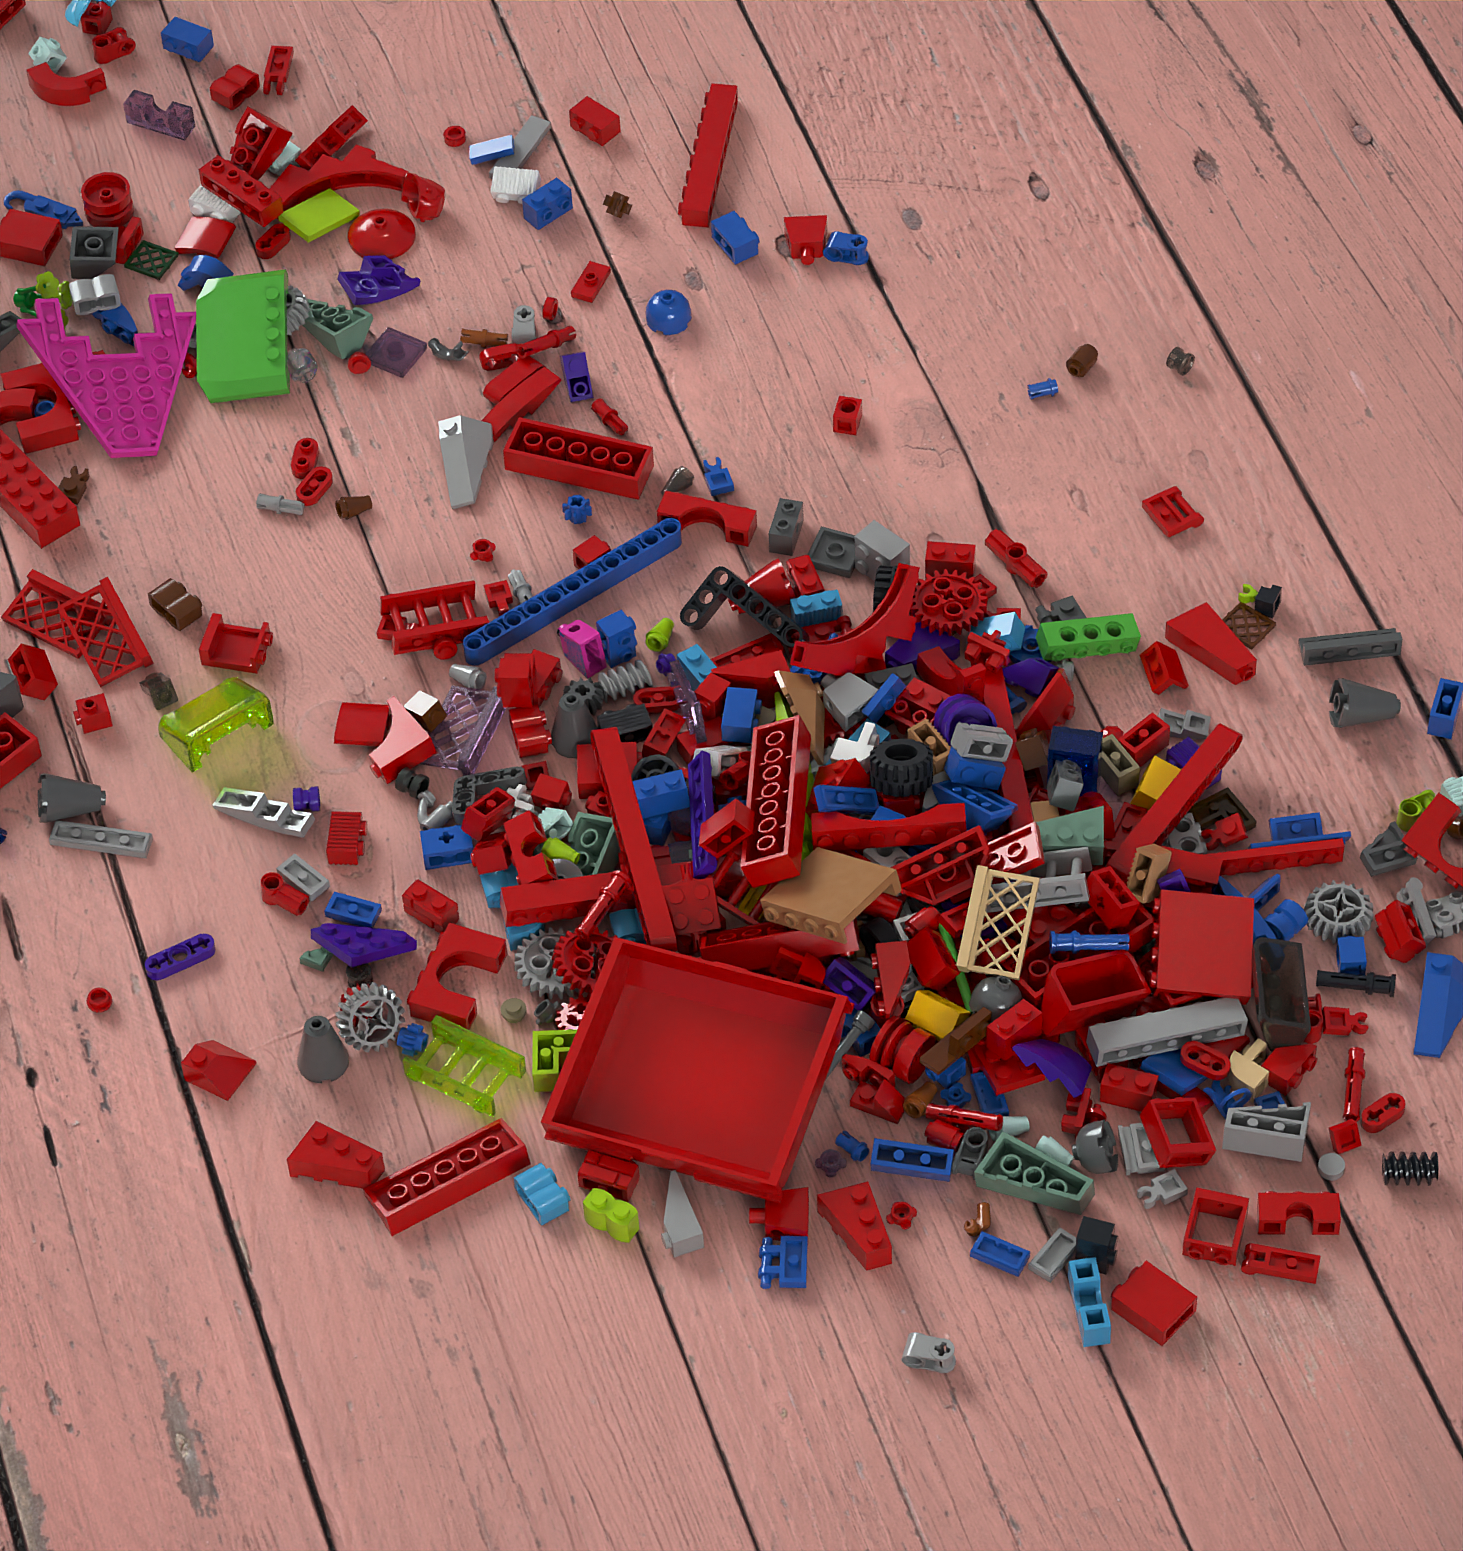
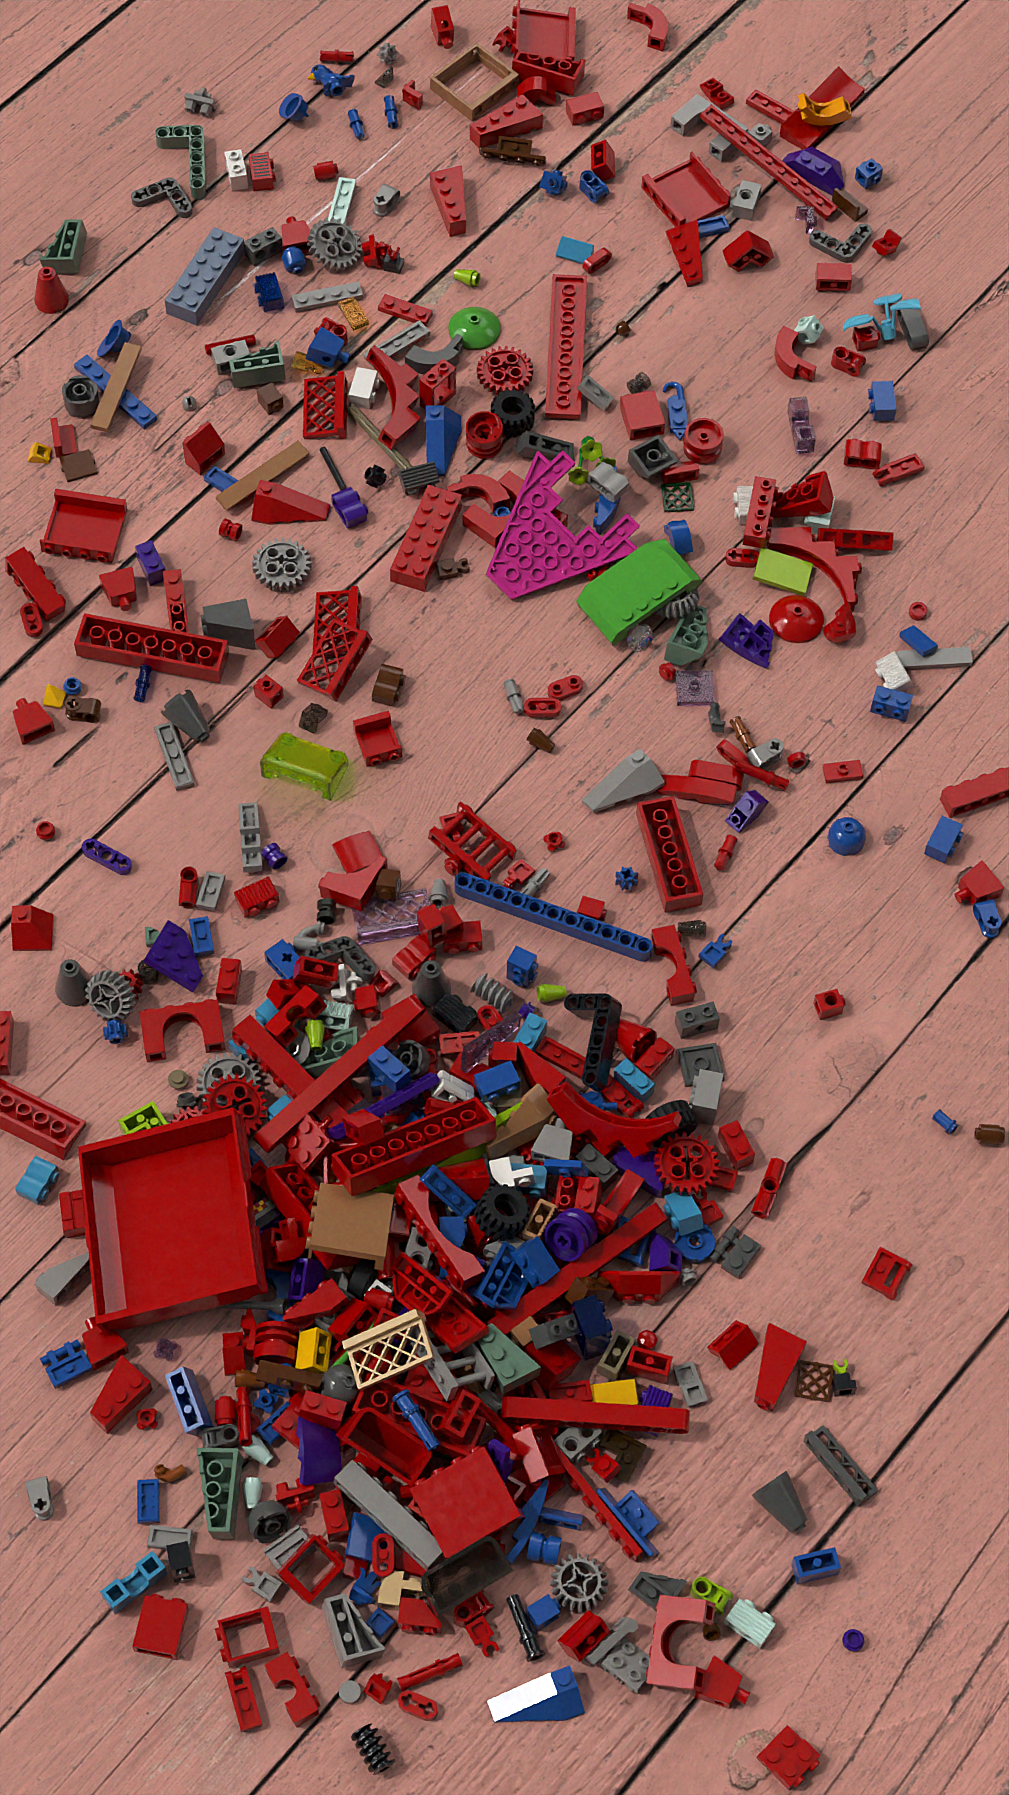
camera: 55 degrees right, 10 degrees up
red slope [174,217,236,258] -> none
clear neon green fence [403,1015,526,1117] -> none
dark pink torso [557,620,607,679] -> none
dark grey gear [563,677,604,716] -> none
red brick [569,96,621,146] -> none
red pin [575,870,632,940] -> none
lime brick [583,1188,639,1243] -> none
reddish brown gear [603,191,632,218] -> none
blue pin [835,1131,869,1161] -> none
light grey brick [951,722,1013,762] -> none
red hips [965,630,1010,673] -> none
bright green brick [1036,613,1141,661] -> none
medium nougat brick [1126,844,1172,904] -> none

